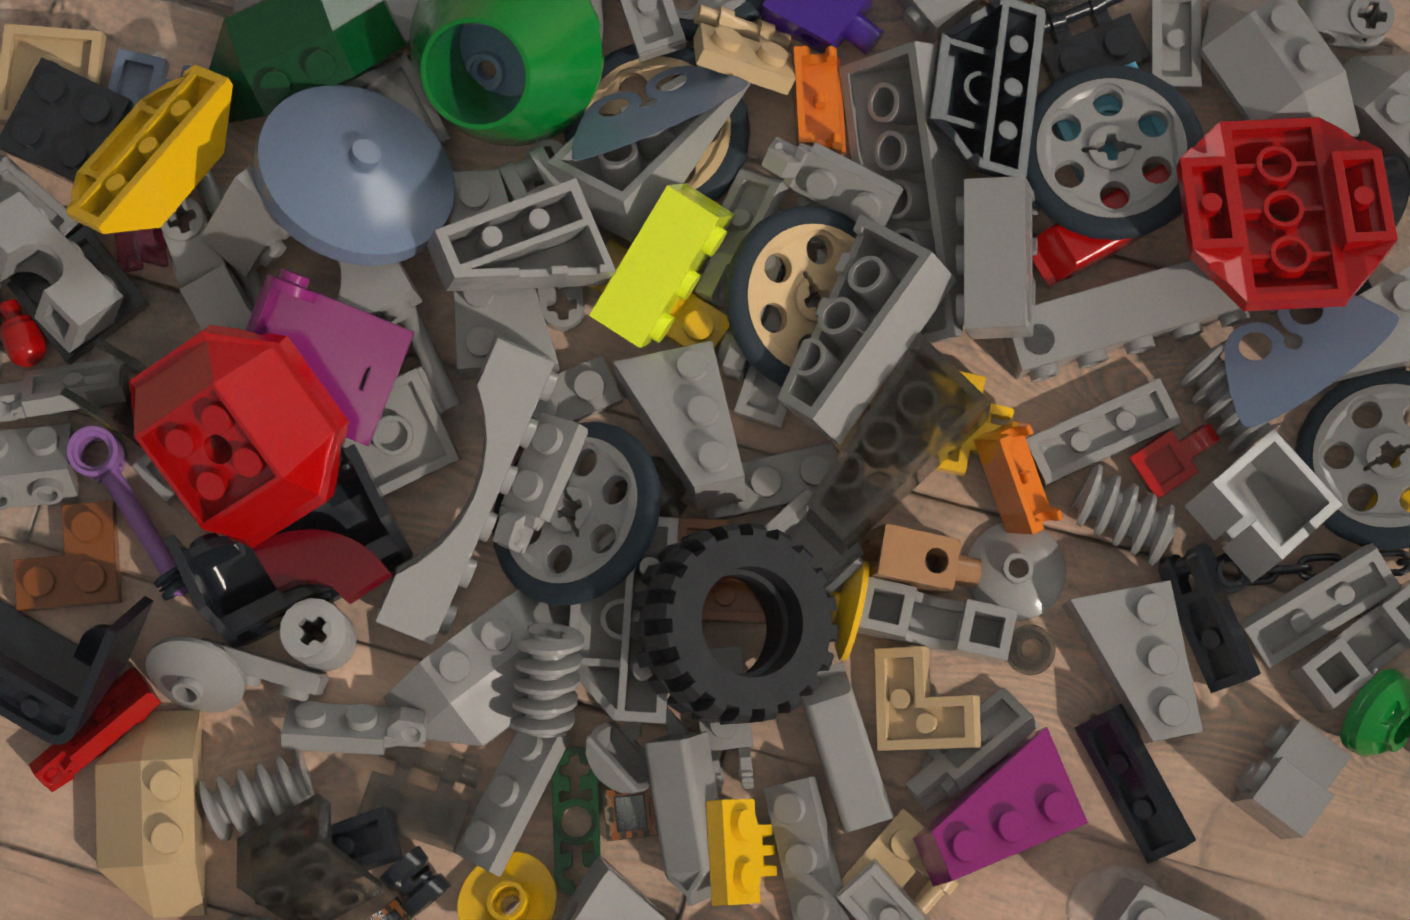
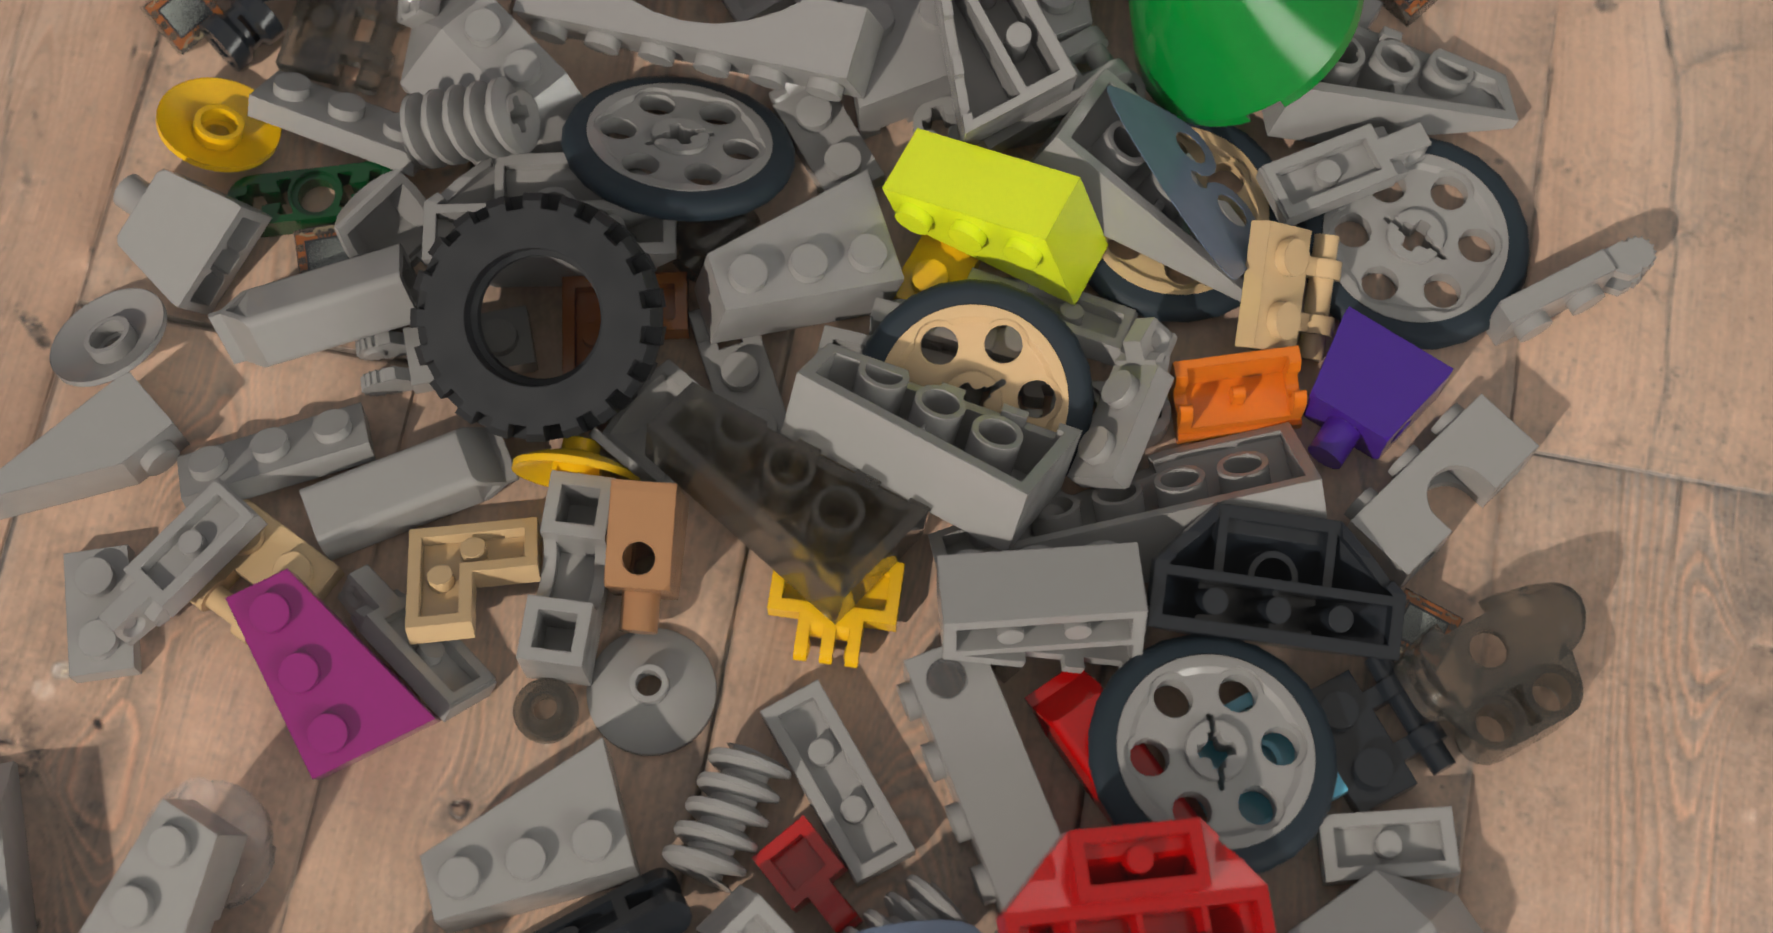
camera: 90 degrees right, 10 degrees down
light grey hinge [493,412,588,554] -> none
yellow hinge [706,799,777,906] -> none
orange hinge [973,421,1063,535] -> none
black plate [1074,703,1196,864] -> none

